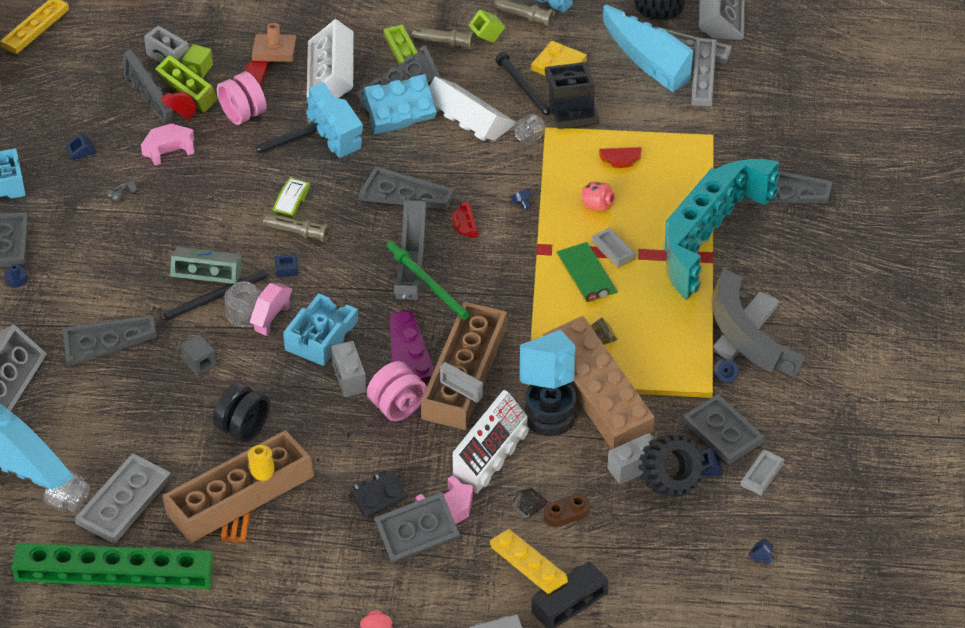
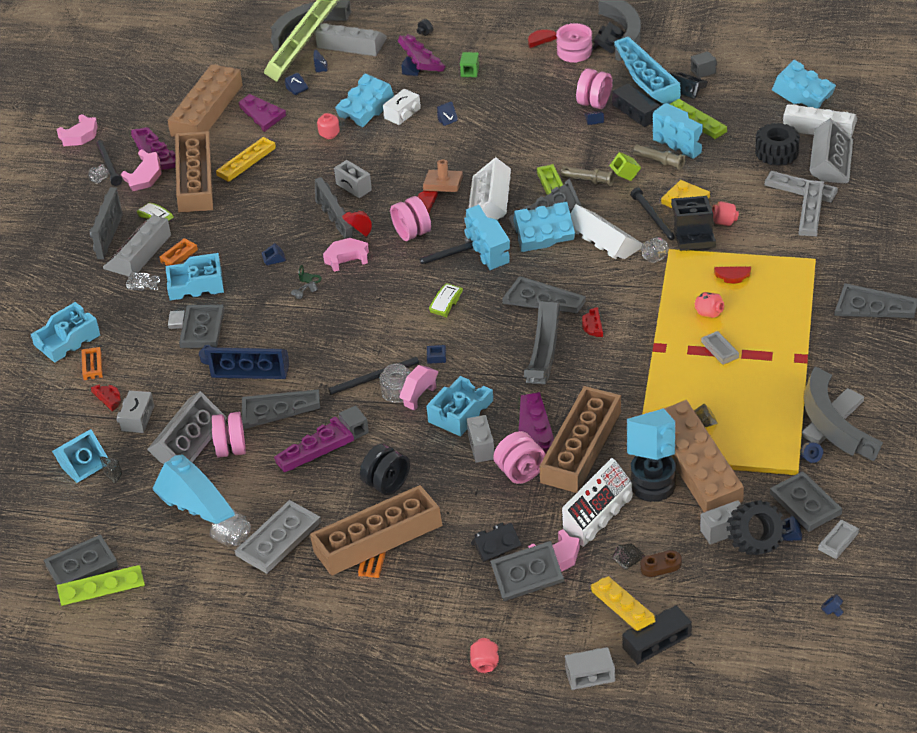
camera: 10 degrees right, 5 degrees down
green brick [12,543,214,589] -> none
lime brick [155,55,218,113] -> none
sand green brick [170,247,242,284] -> none
lime brick [182,44,213,79] -> none
yellow brick [248,445,275,481] -> none
dark tan pin [263,213,330,243] -> none
green bar [386,241,469,320] -> none
light grey tile [440,362,483,403] -> none
dark blue tile [511,188,533,210] -> none
green piece [557,242,618,302] -> none
medium azure wedge [603,4,693,92] -> none
teal slope [664,159,780,300] -> none
none -> dark blue slope [206,347,289,379]
none -> bright pink wheel [212,412,246,458]
none -> magenta wing [274,416,354,473]
none -> dark green piece [299,265,322,284]
none -> coral head [712,201,739,226]

